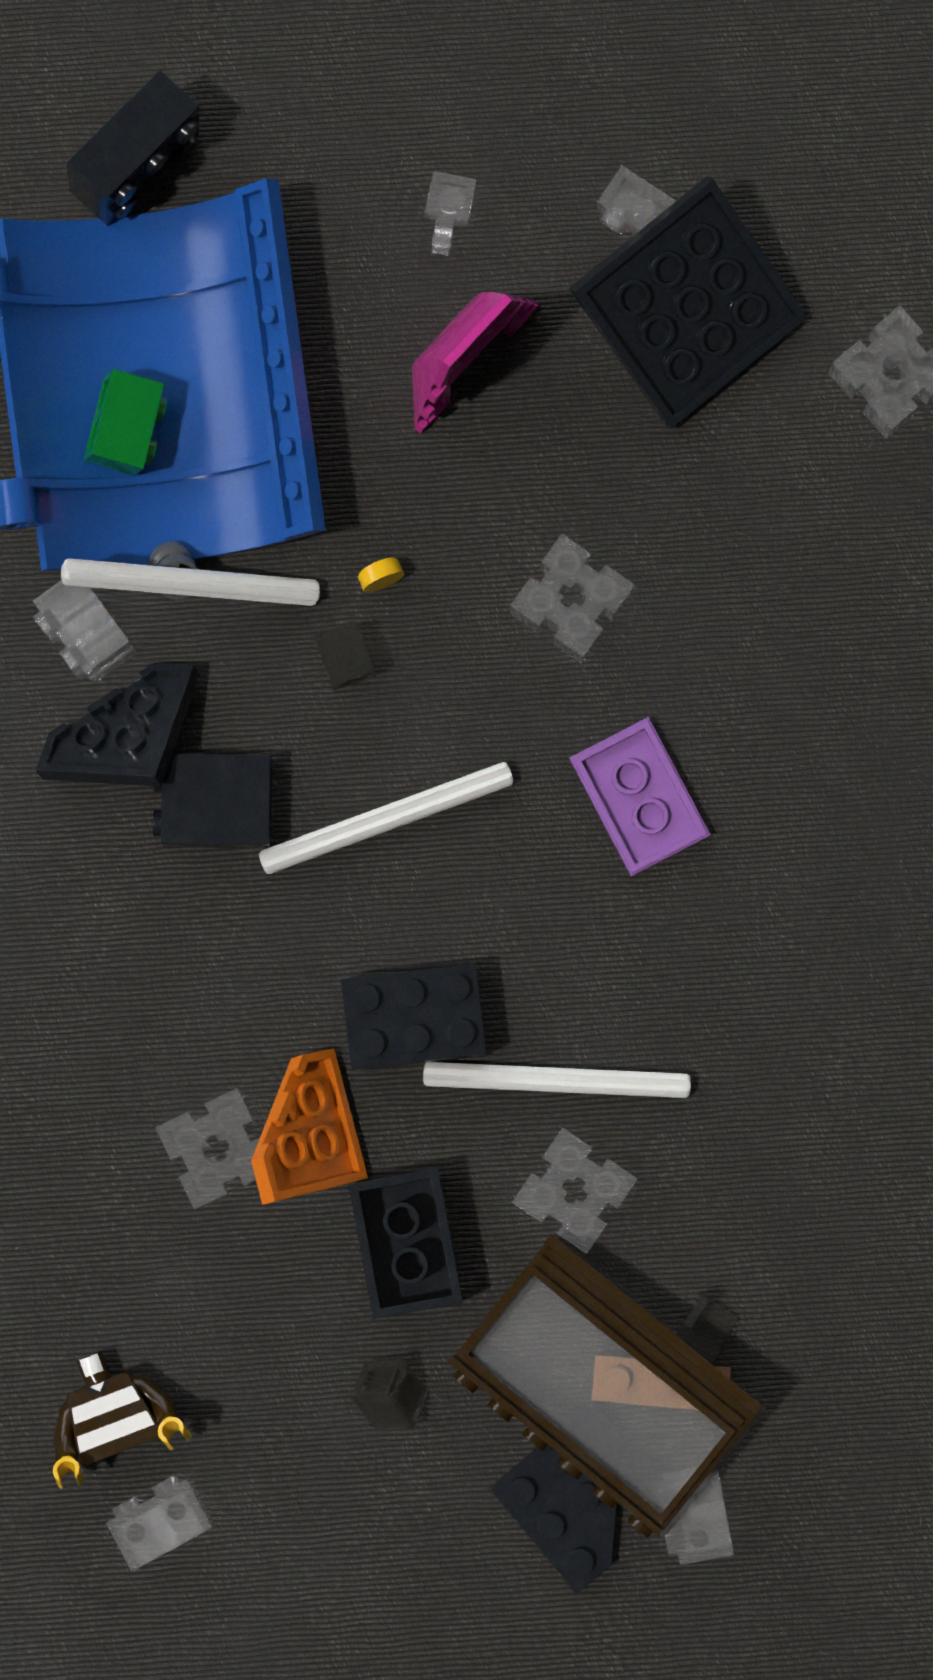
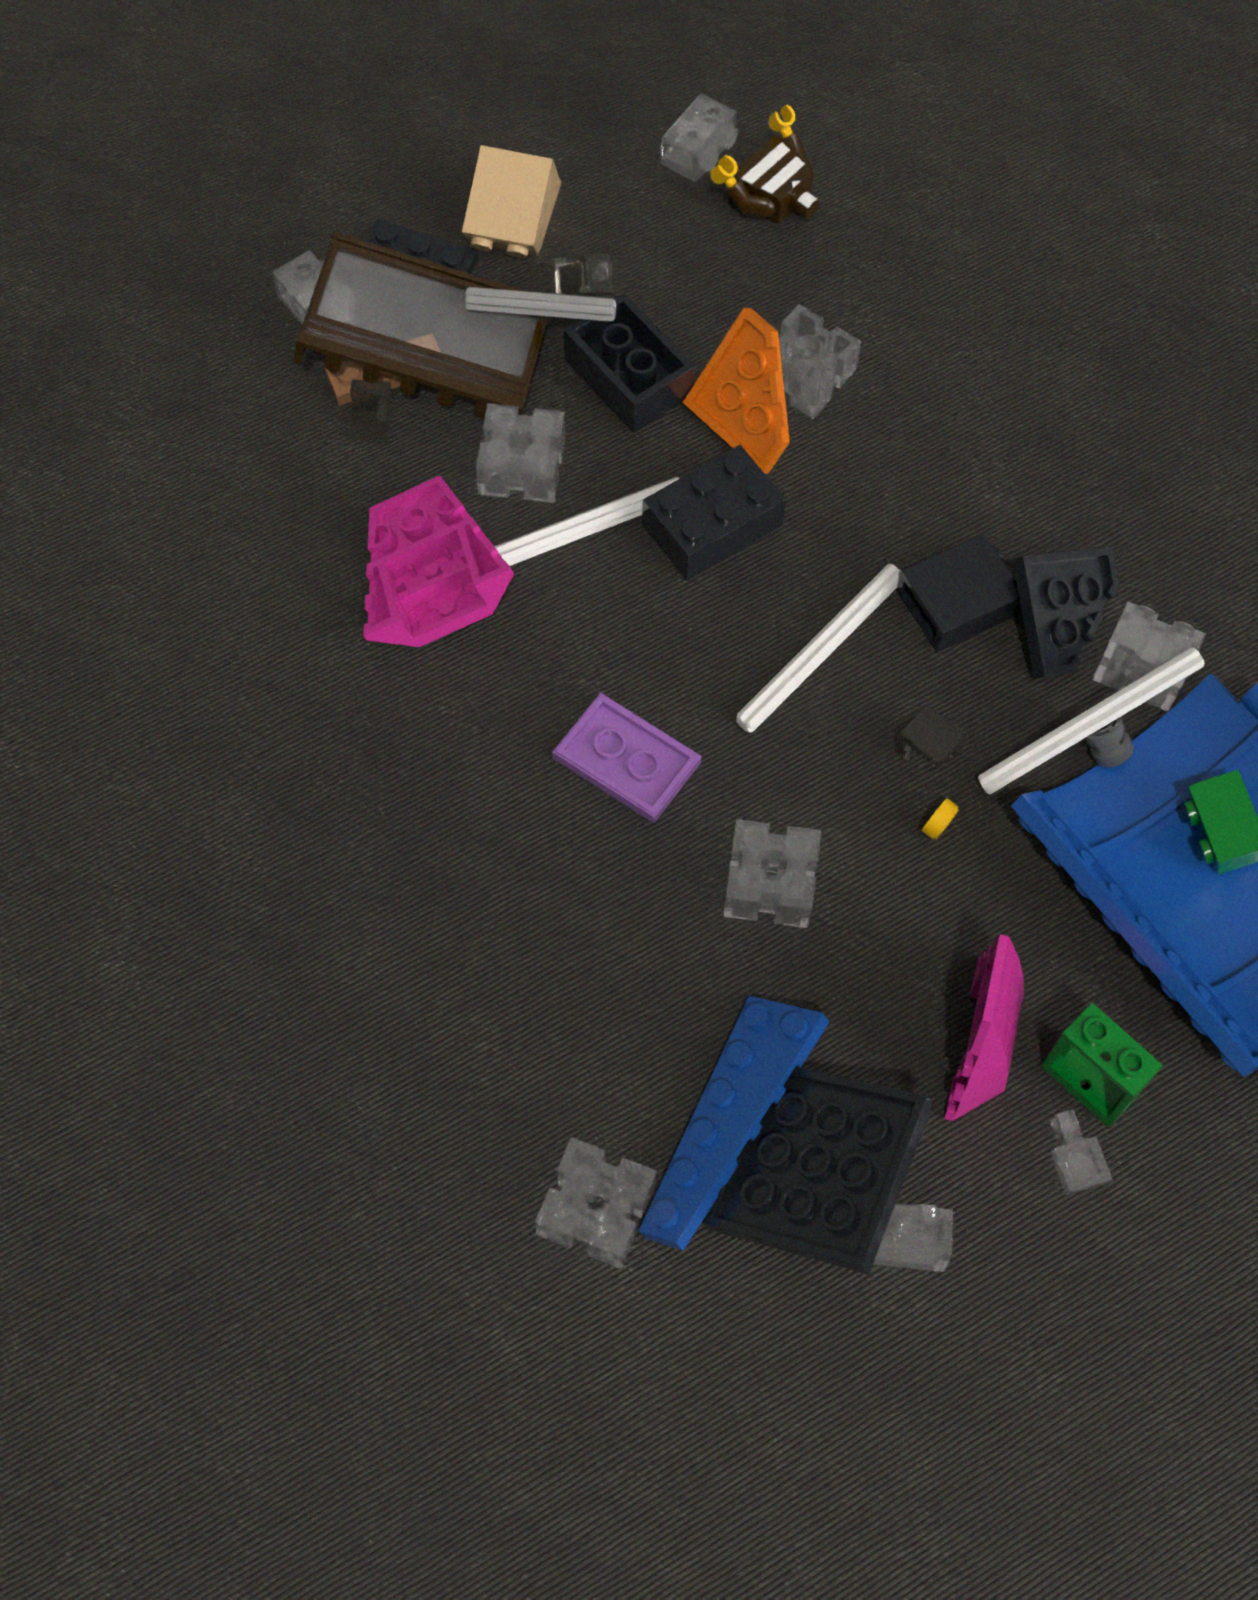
camera: 150 degrees right, 20 degrees down
none -> dark pink wedge [363,475,514,647]
none -> tan slope [462,145,561,259]
none -> light grey axle [465,287,616,322]
none -> blue wing [639,996,829,1251]
none -> green window [1041,1003,1163,1128]

